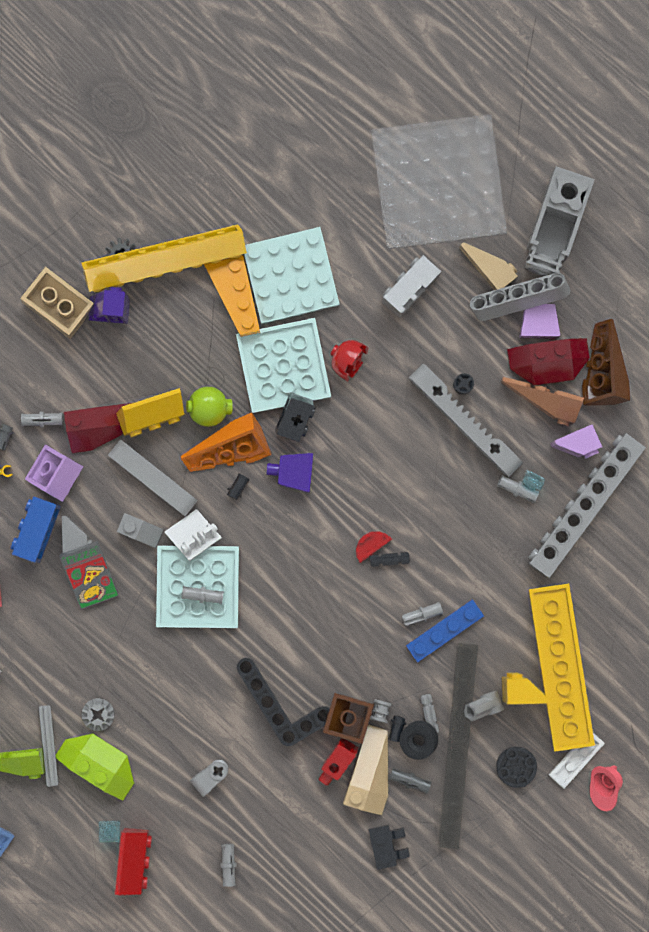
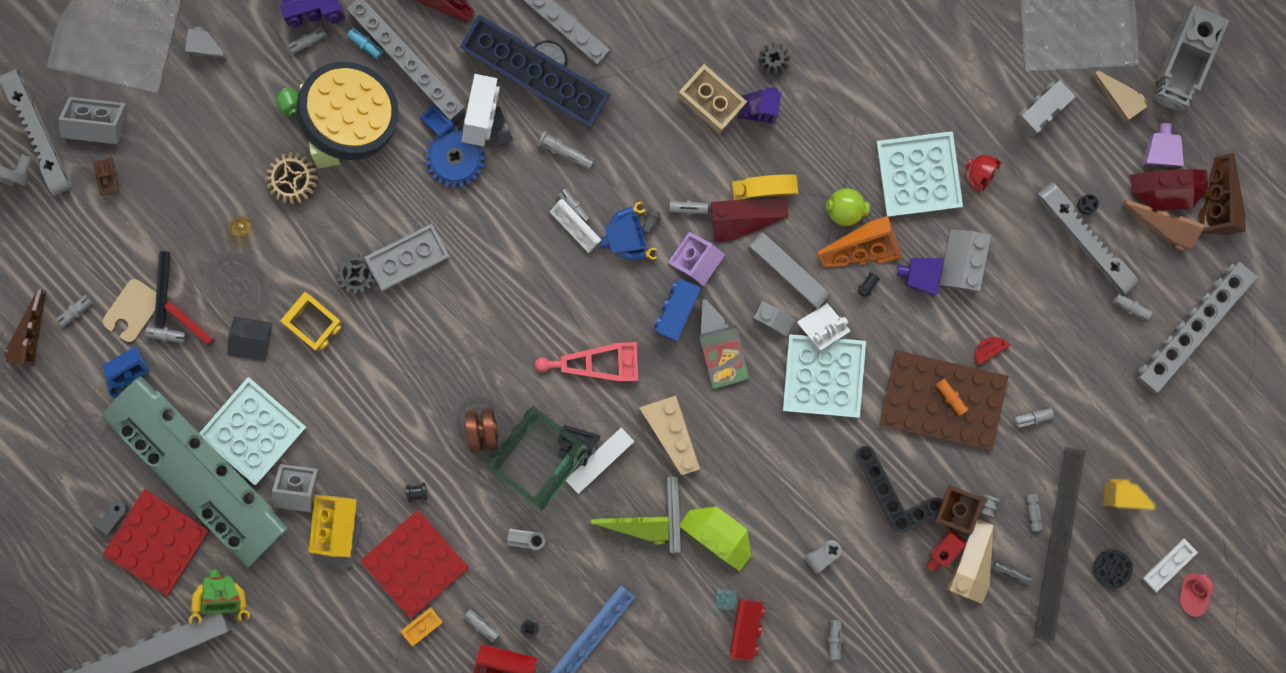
camera: 10 degrees right, 0 degrees up
yellow brick [81,224,247,292] -> none
light grey gear [82,698,114,731] -> none
yellow slope [116,388,184,437] -> none
light grey pin [181,586,224,604] -> none
light orange wing [204,255,260,337] -> none
light aqua plate [244,227,340,325] -> none
black brick [275,392,316,442] -> none
black plate [368,824,410,870] -> none
black axle [370,552,410,567] -> none
black pin [388,715,407,742] -> none
black tyre [400,721,438,760] -> none
blue plate [406,599,484,662] -> none
light grey piece [464,690,504,721] -> none
light grey beam [470,273,571,321] -> none
clear light blue plate [522,470,545,491] -> none
yellow plate [528,584,595,752] -> none
lavender slope [550,425,602,459] -> none
none -> tan wedge [639,396,700,475]
none -> yellow arch [732,175,799,200]
none -> reddish brown plate [879,350,1009,451]
none -> orange pin [935,378,968,416]
none -> light grey slope [939,229,991,293]

